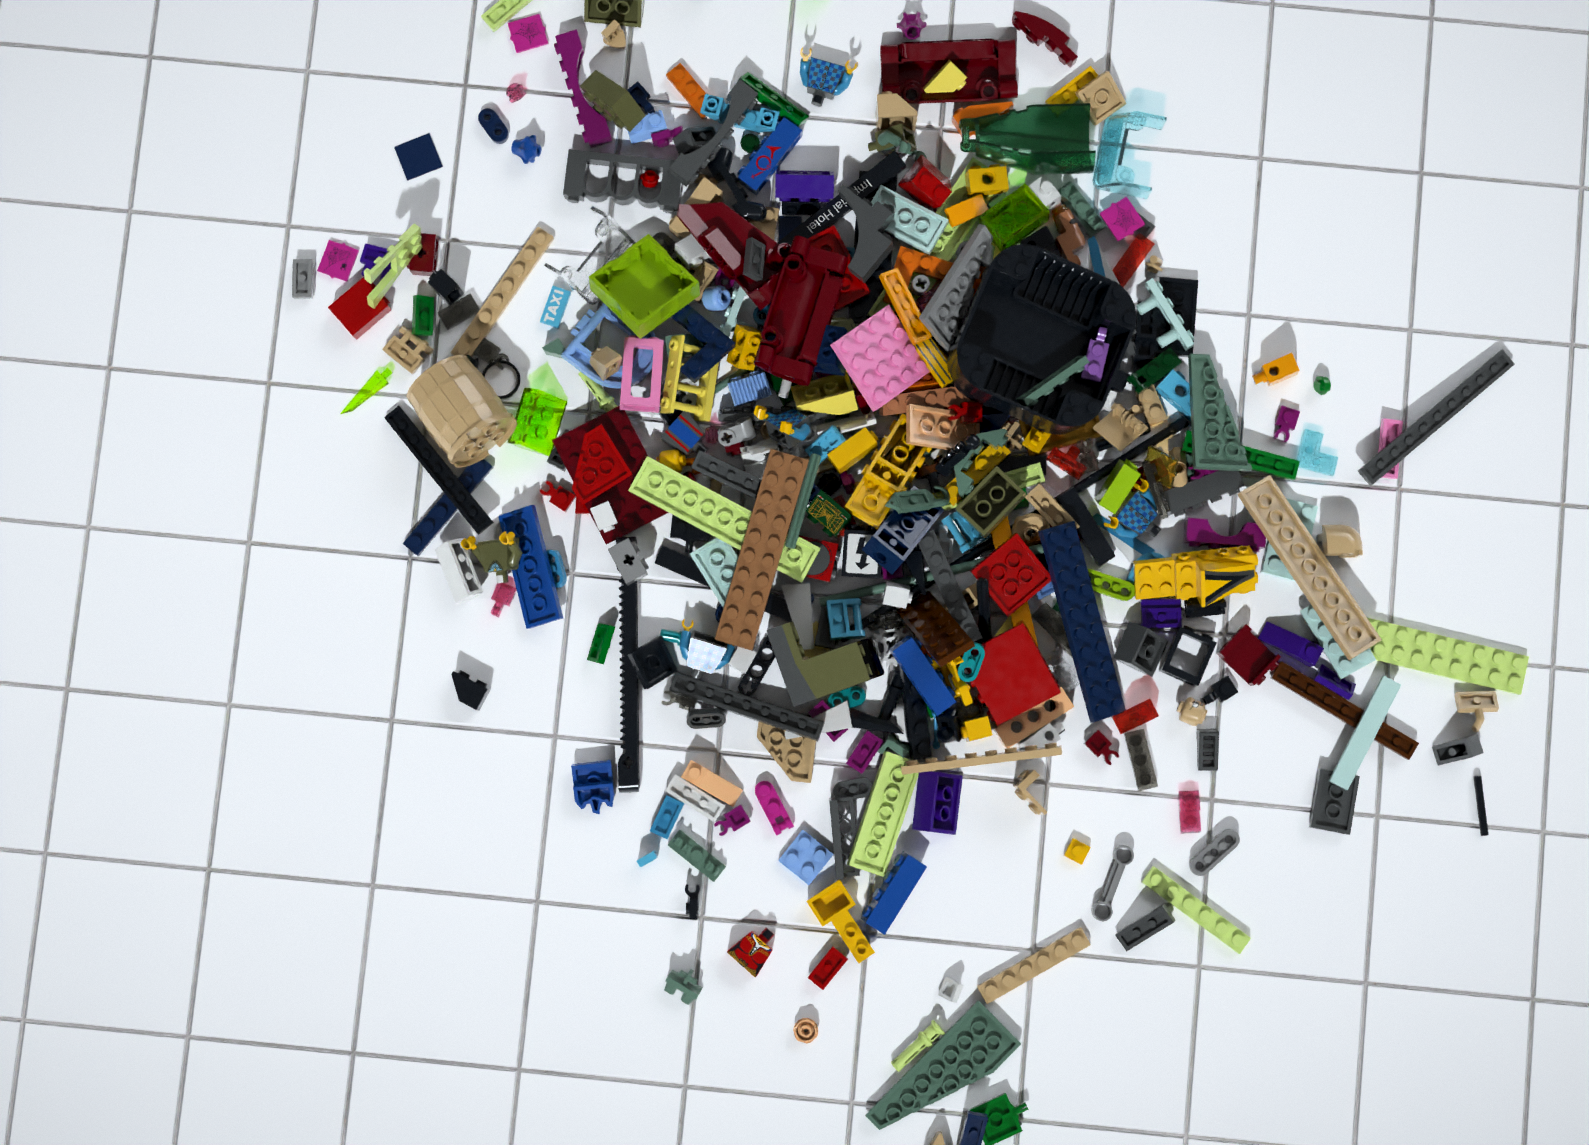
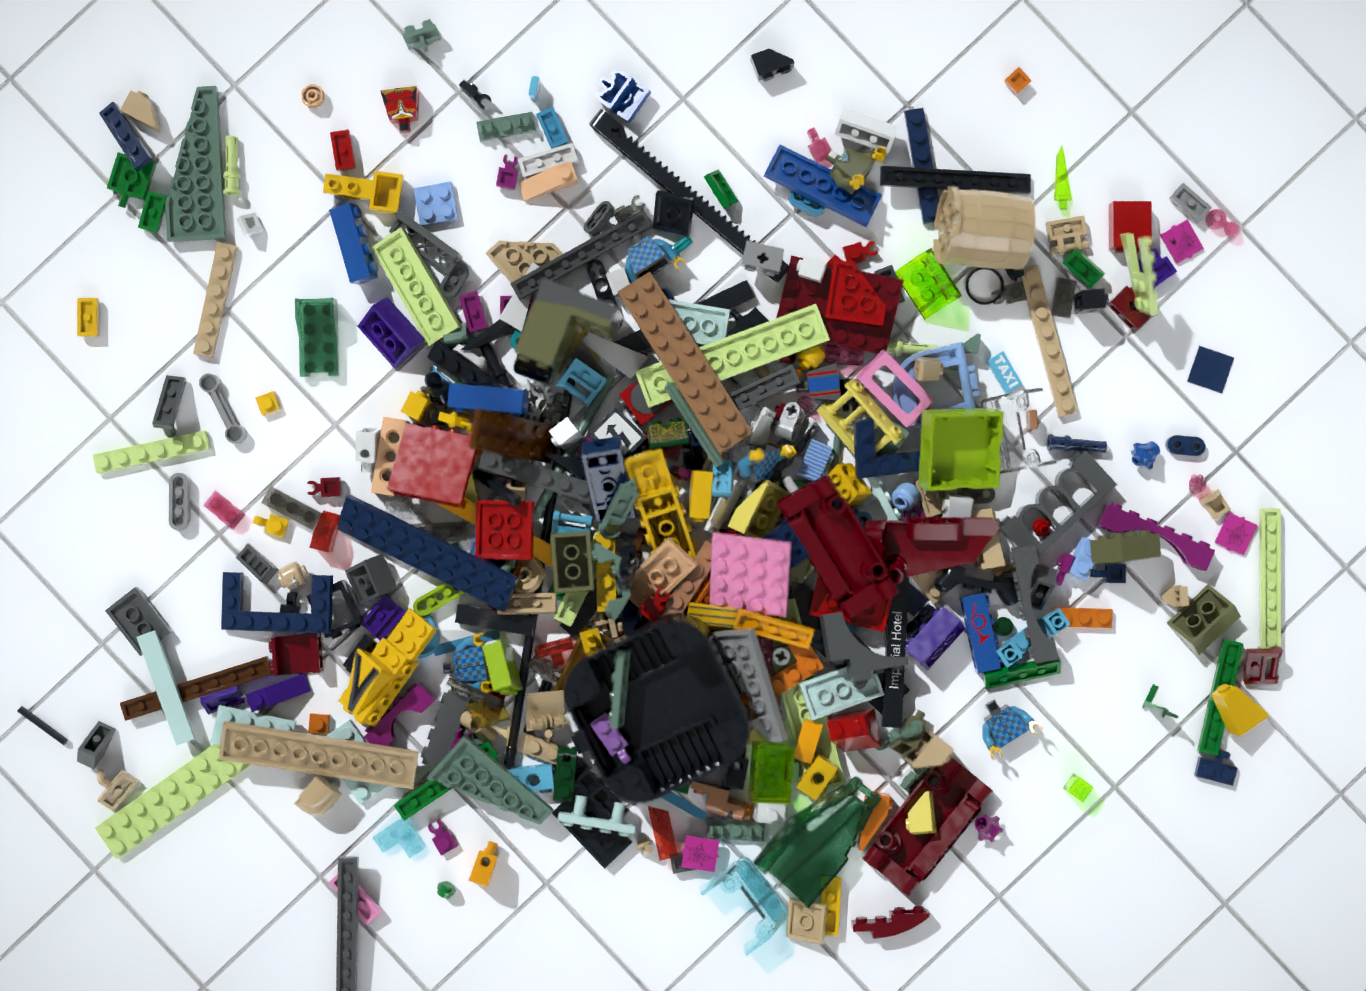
camera: 125 degrees right, 5 degrees up
dark grey plate [743,237,766,282] -> none
dark pink plate [755,781,794,836] -> none
tan plate [901,742,1063,775] -> none
teal plate [958,642,985,682] -> none
tan bracket [1013,769,1048,815] -> none
none -> yellow plate [77,298,99,337]
none -> green plate [138,191,167,234]
none -> dark blue plate [221,572,333,634]
none -> yellow plate [253,514,290,538]
none -> clear green piece [295,297,339,377]
none -> orange plate [308,713,330,734]
none -> clear pink plate [825,344,864,366]
none -> sand green plate [899,767,931,794]
none -> orange plate [1004,67,1032,95]
none -> nougat tile [1026,410,1038,430]
none -> dark blue pin [1046,434,1107,453]
none -> tan tile [1199,489,1231,520]
none -> clear pink plate [1205,209,1240,237]

